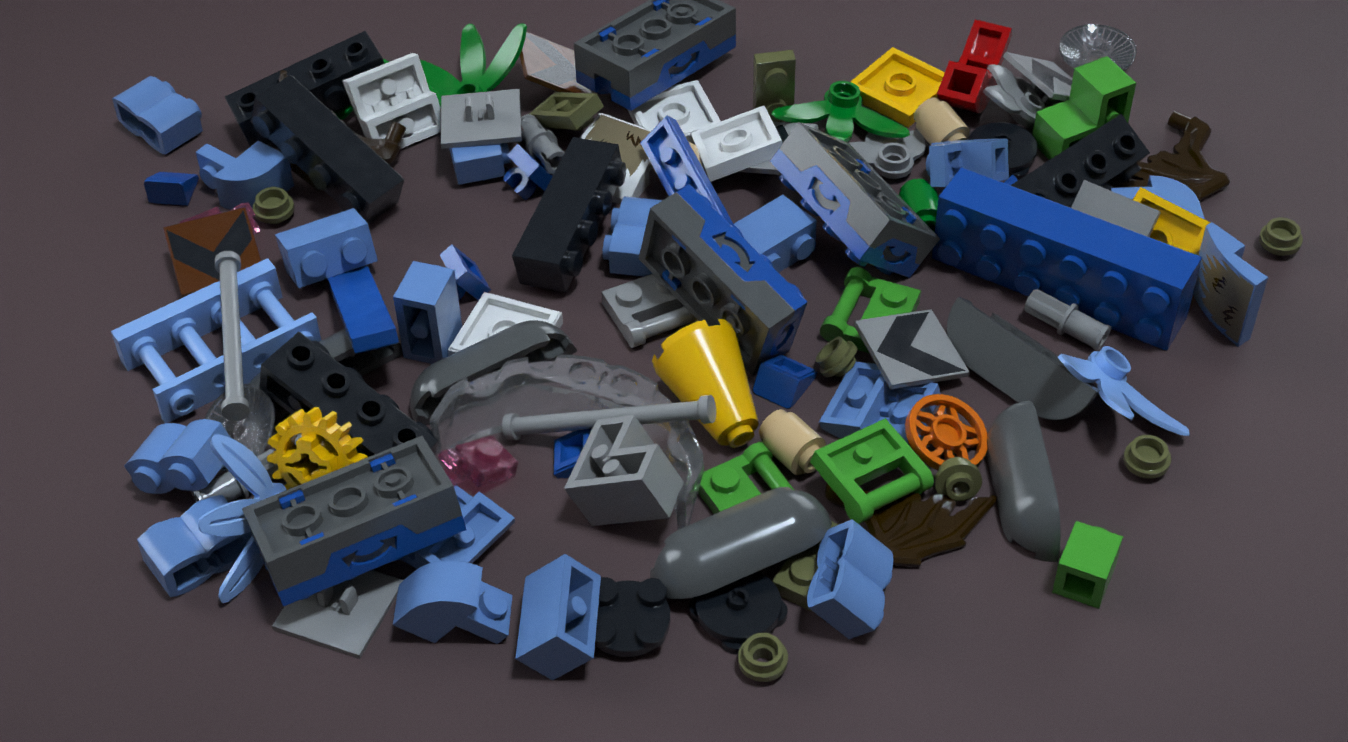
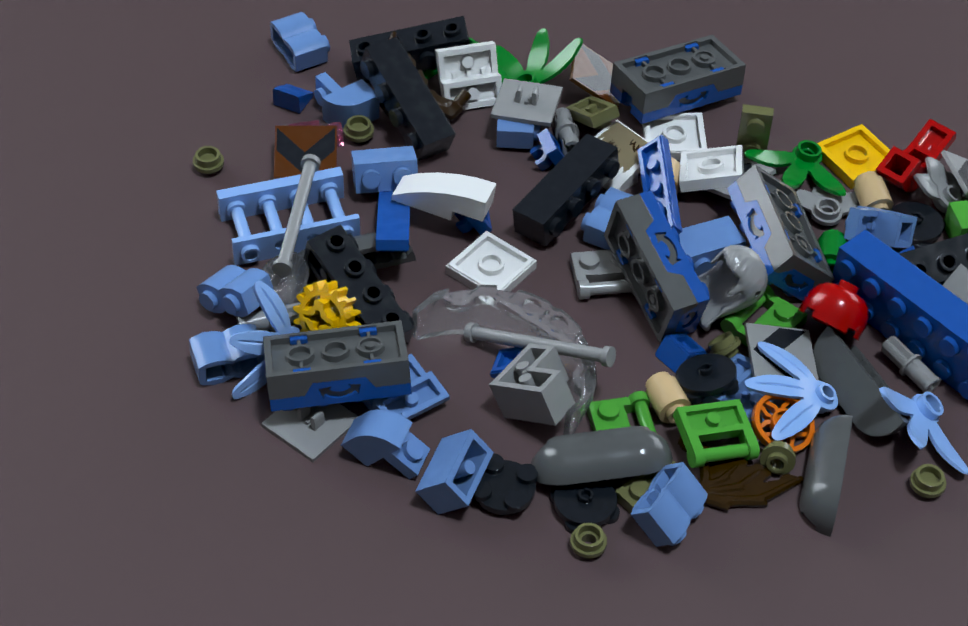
camera: 15 degrees right, 0 degrees up
medium blue brick [393,261,462,364] -> none
dark grey brick [410,320,577,425] -> none
clear pink plate [438,436,519,487] -> none
yellow cone [652,319,759,448] -> none
bright green brick [1052,521,1123,609] -> none
none -> olive plate [193,146,224,174]
none -> white slope [391,172,496,222]
none -> black piece [676,353,739,404]
none -> light grey piece [698,245,768,331]
none -> light blue plant [745,341,838,441]
none -> red cylinder [798,279,868,341]

